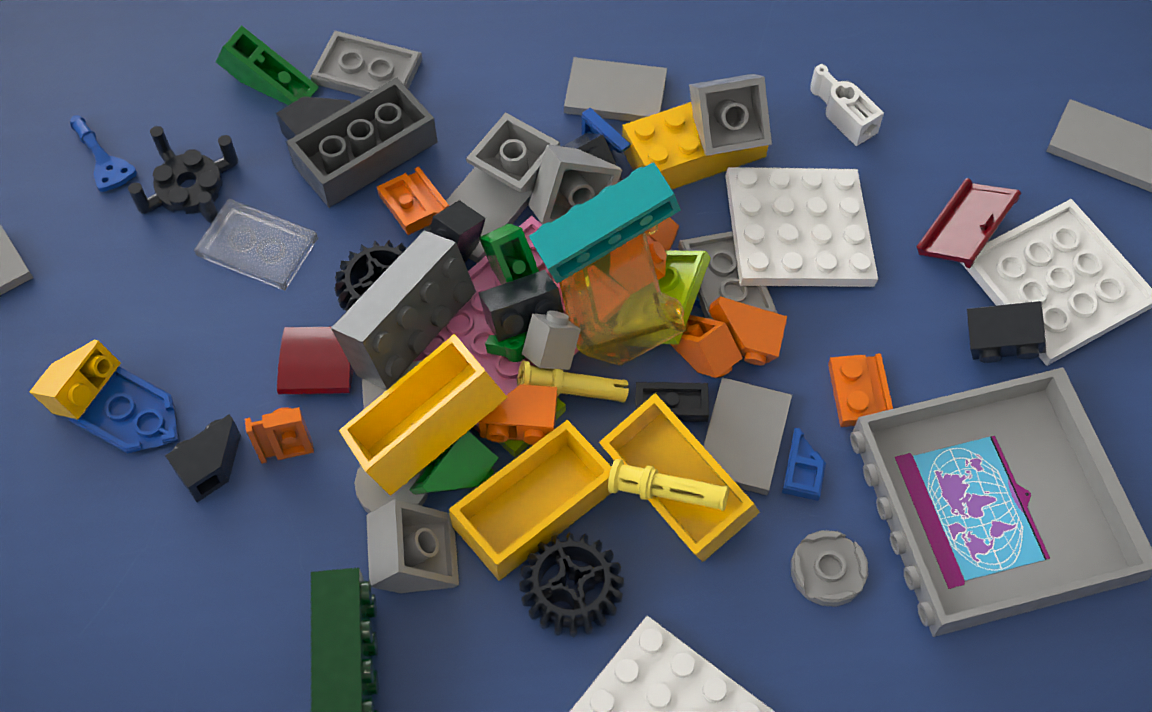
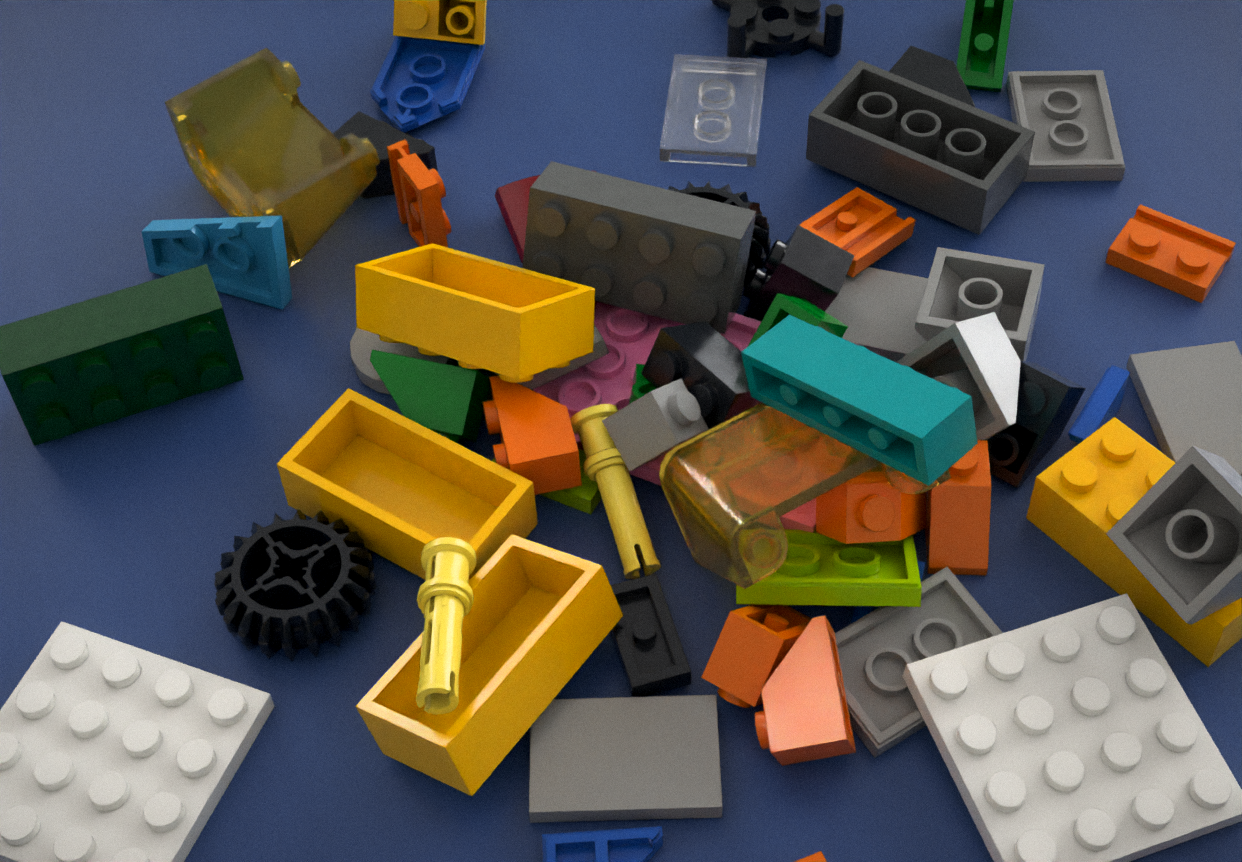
camera: 75 degrees right, 10 degrees down
light grey slope [366,499,459,593] -> none
none -> dark azure wing [142,215,293,310]
none -> clear yellow windscreen [164,47,380,268]
none -> orange plate [1105,204,1236,303]

